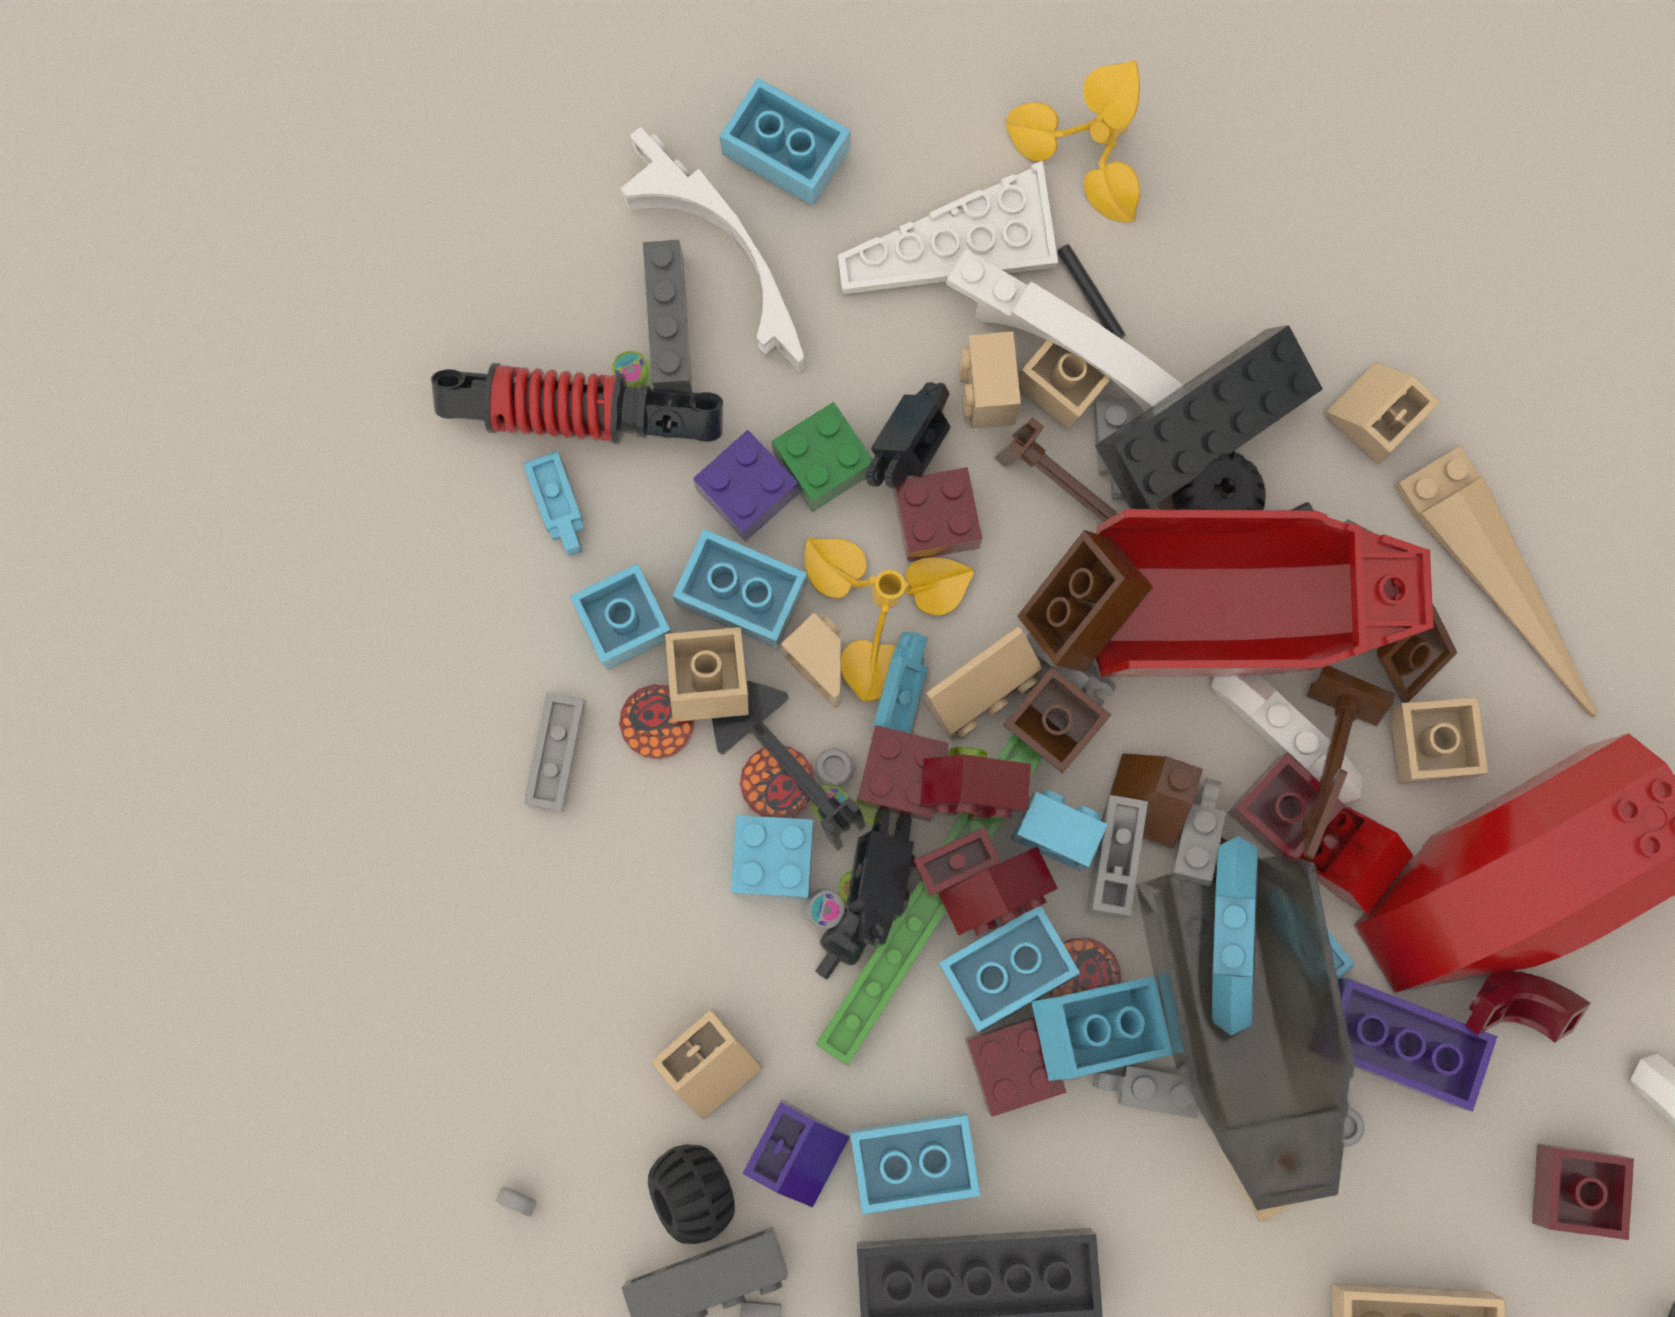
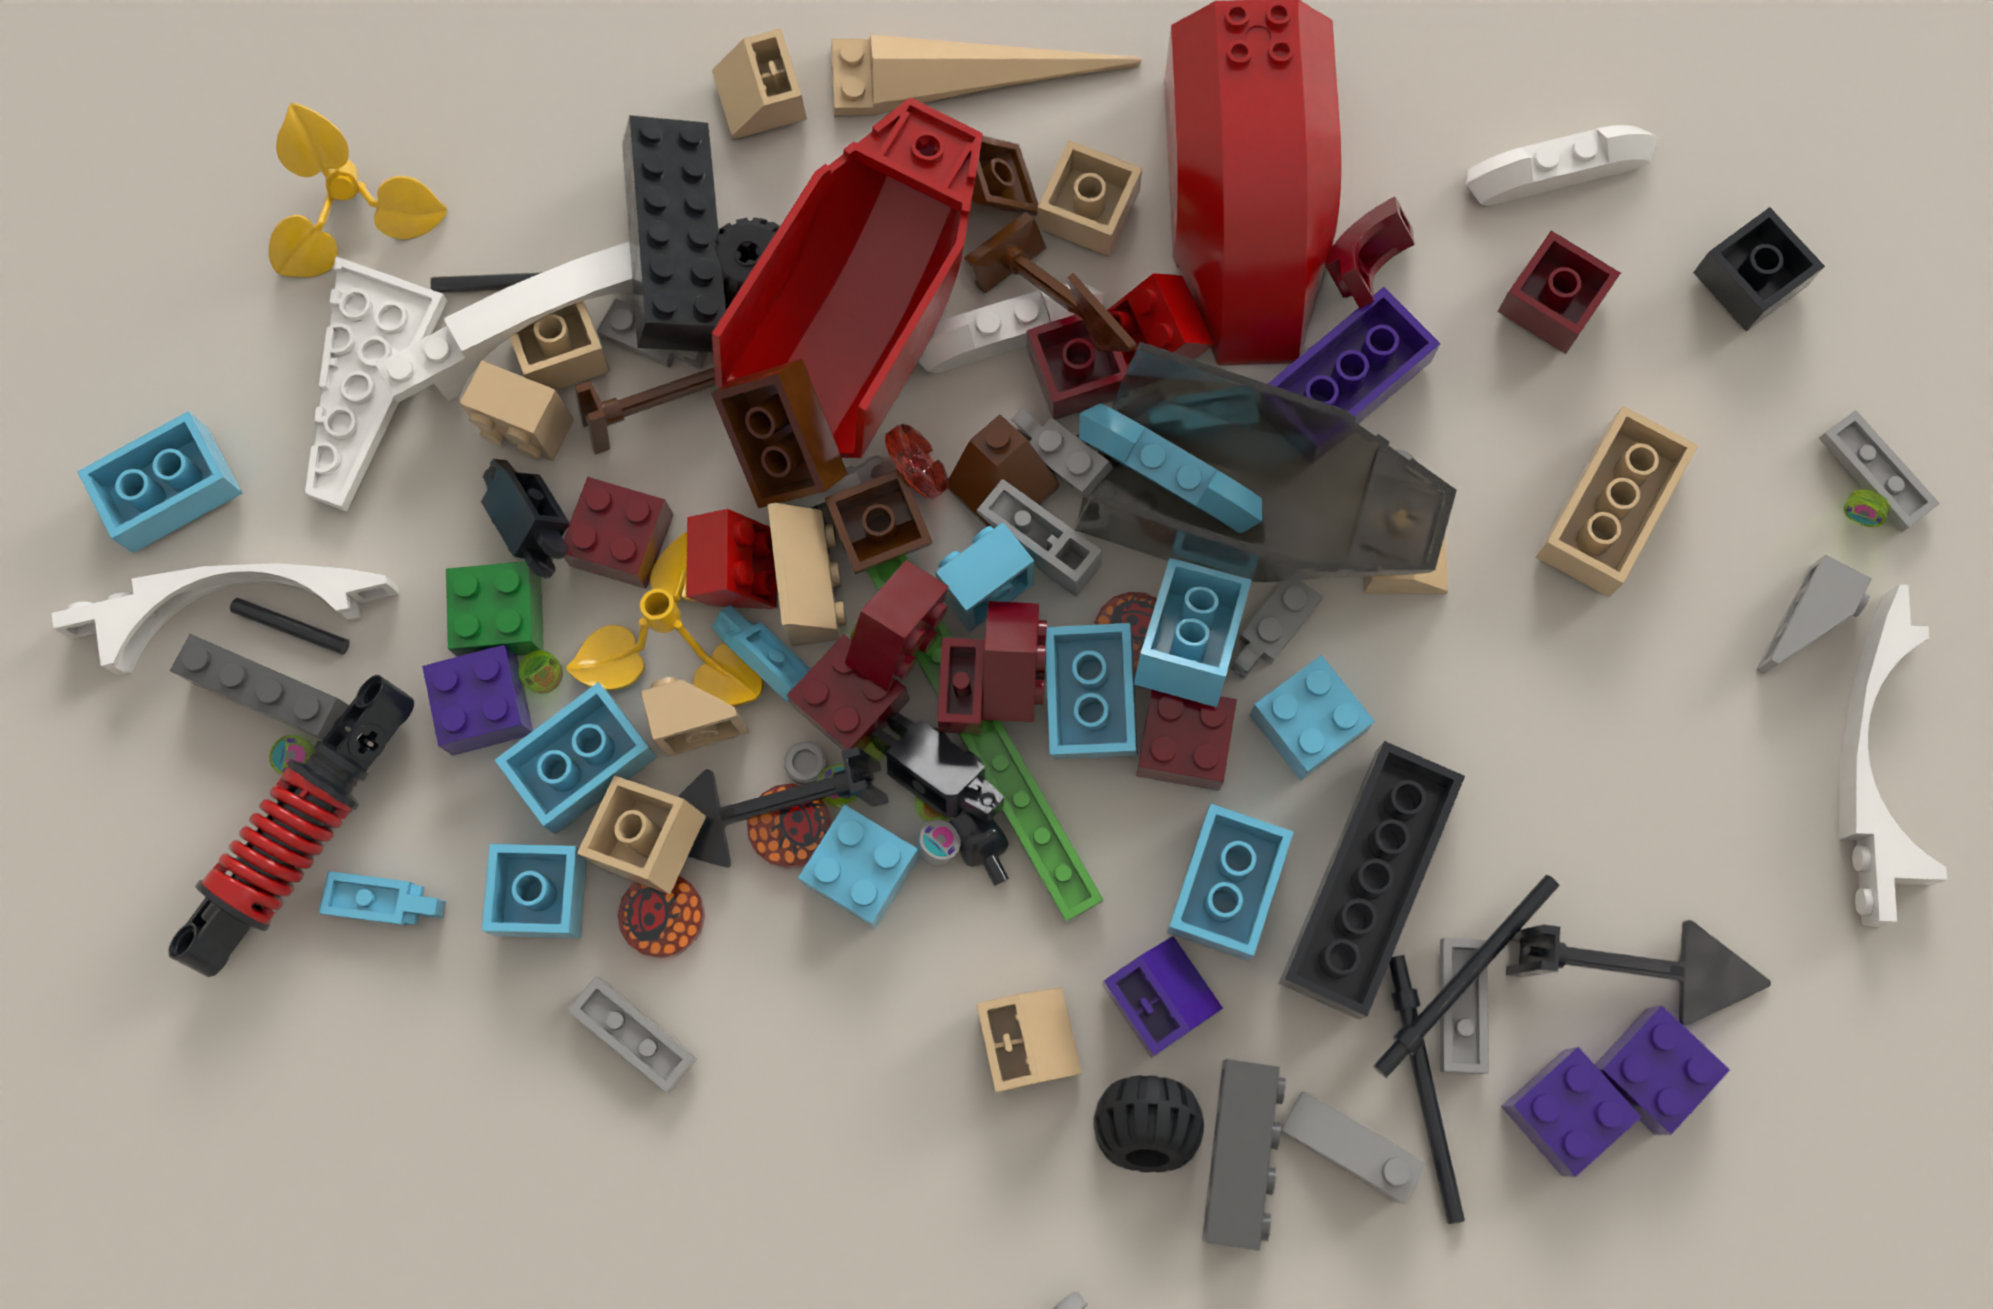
camera: 60 degrees left, 5 degrees down
none -> black bar [230,597,350,655]
none -> clear neon green tile [518,650,563,694]
none -> red slope [686,508,778,609]
none -> clear red tile [885,424,948,499]
none -> medium azure brick [1249,655,1375,781]

